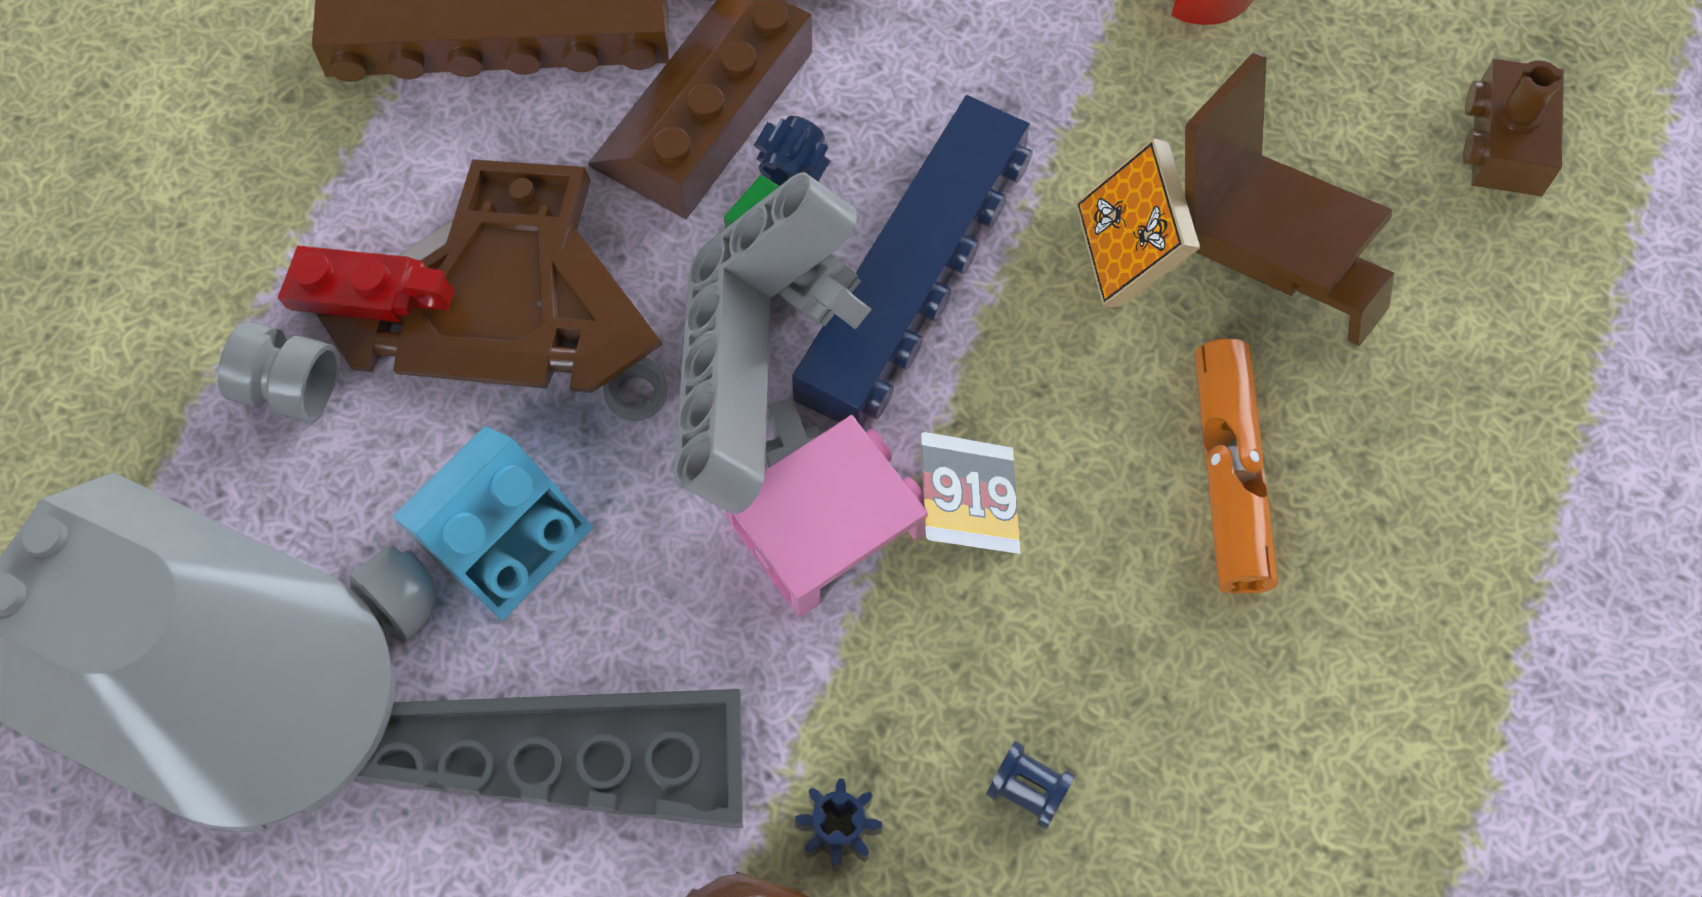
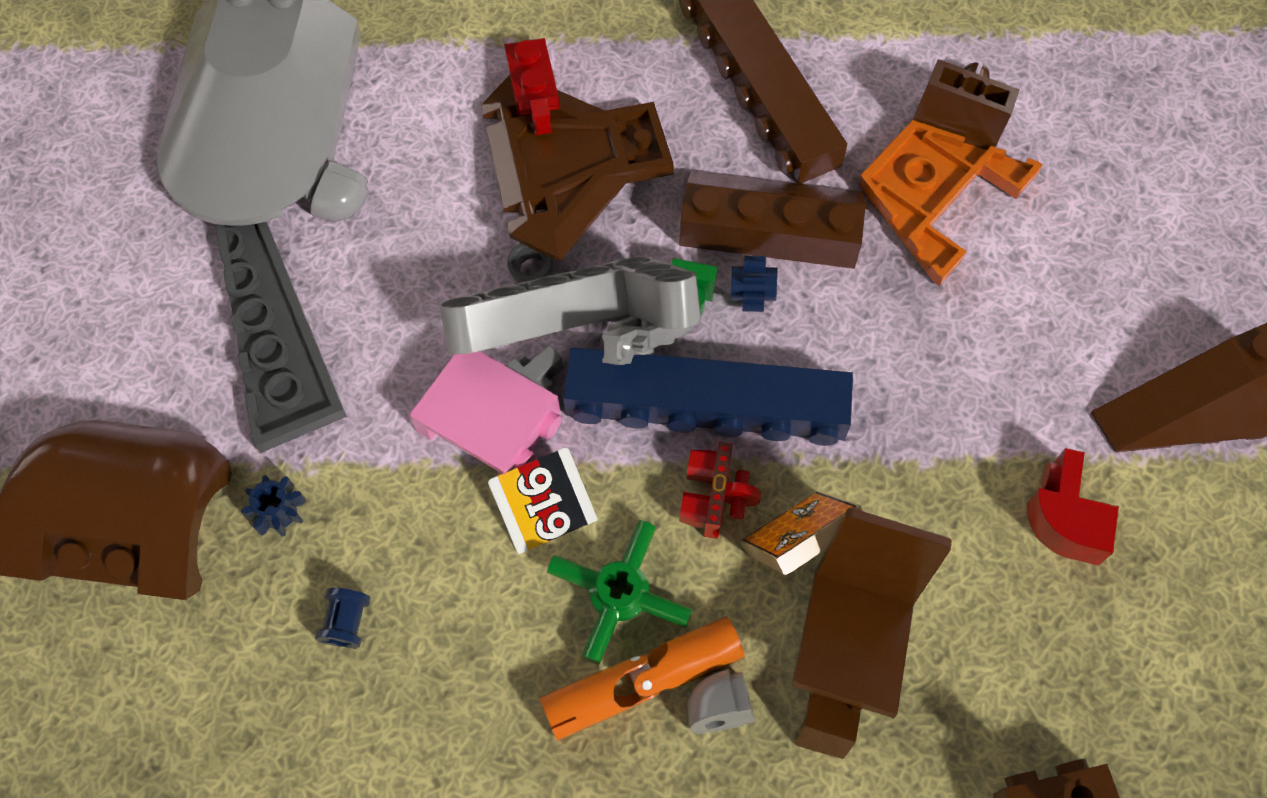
camera: 70 degrees right, 0 degrees up
light grey wheel [218,321,340,423] -> none
medium azure slope [392,426,594,621] -> none
none -> green bar [547,520,693,665]
none -> red hips [679,441,762,539]
none -> light grey piece [688,669,755,734]

